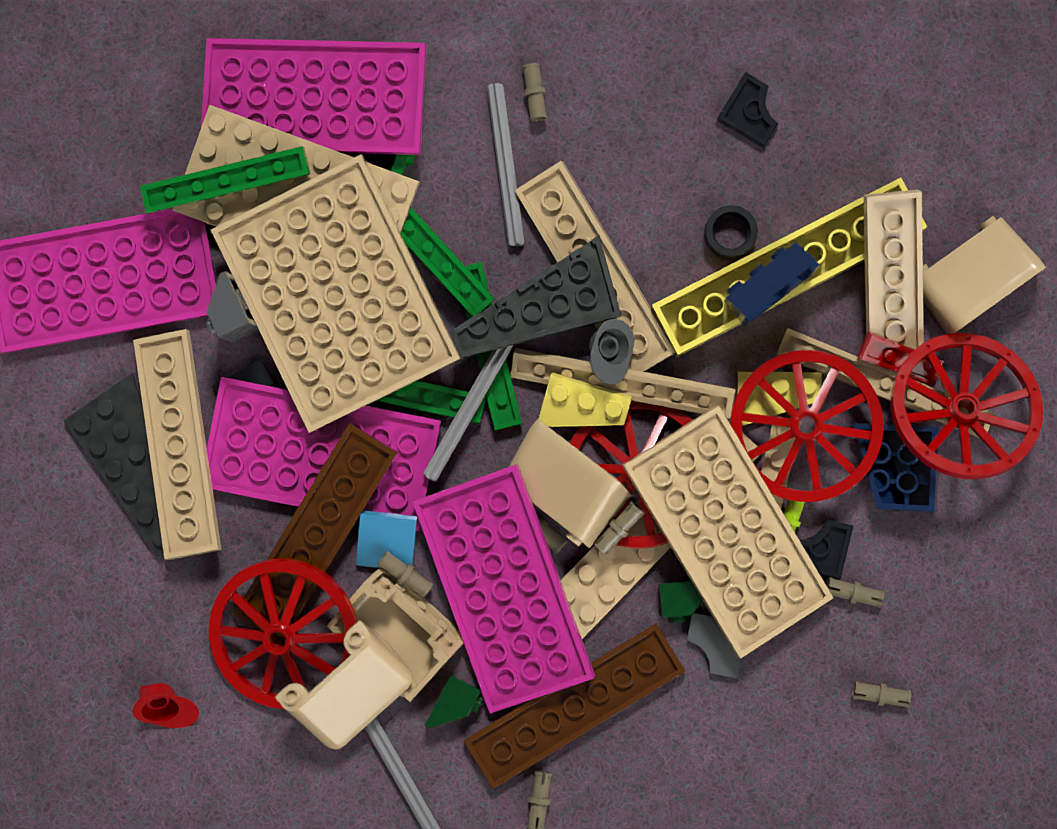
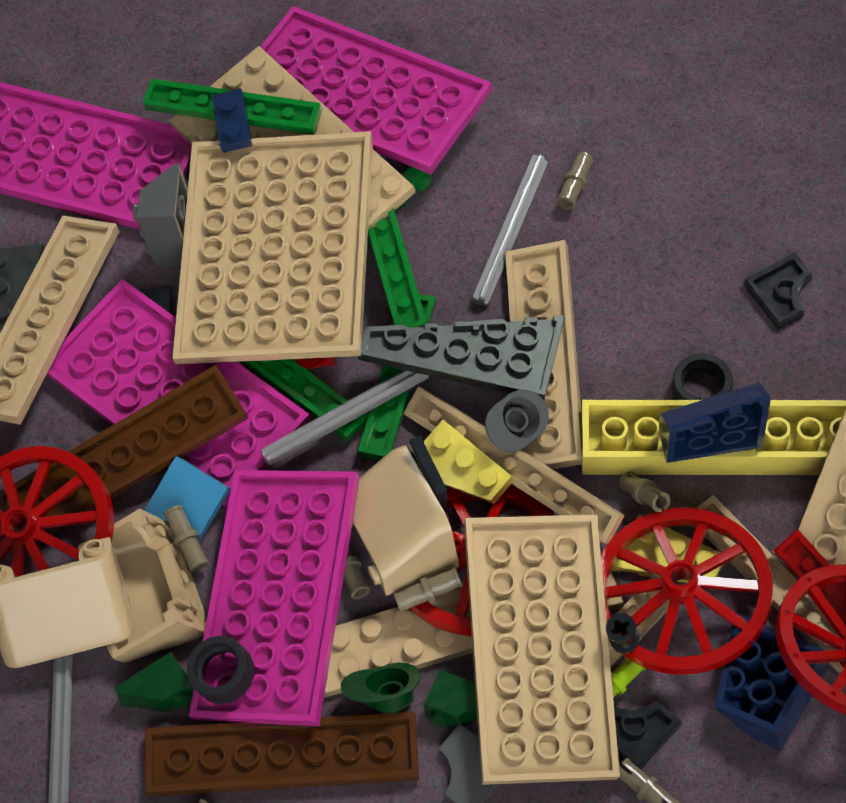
camera: 30 degrees right, 25 degrees down
none -> black tyre [187,635,255,704]
none -> dark blue plate [212,88,253,153]
none -> dark green piece [341,662,421,713]
none -> black tile [409,435,447,516]
none -> black bush [606,613,640,654]
none -> dark tan pin [619,471,670,512]

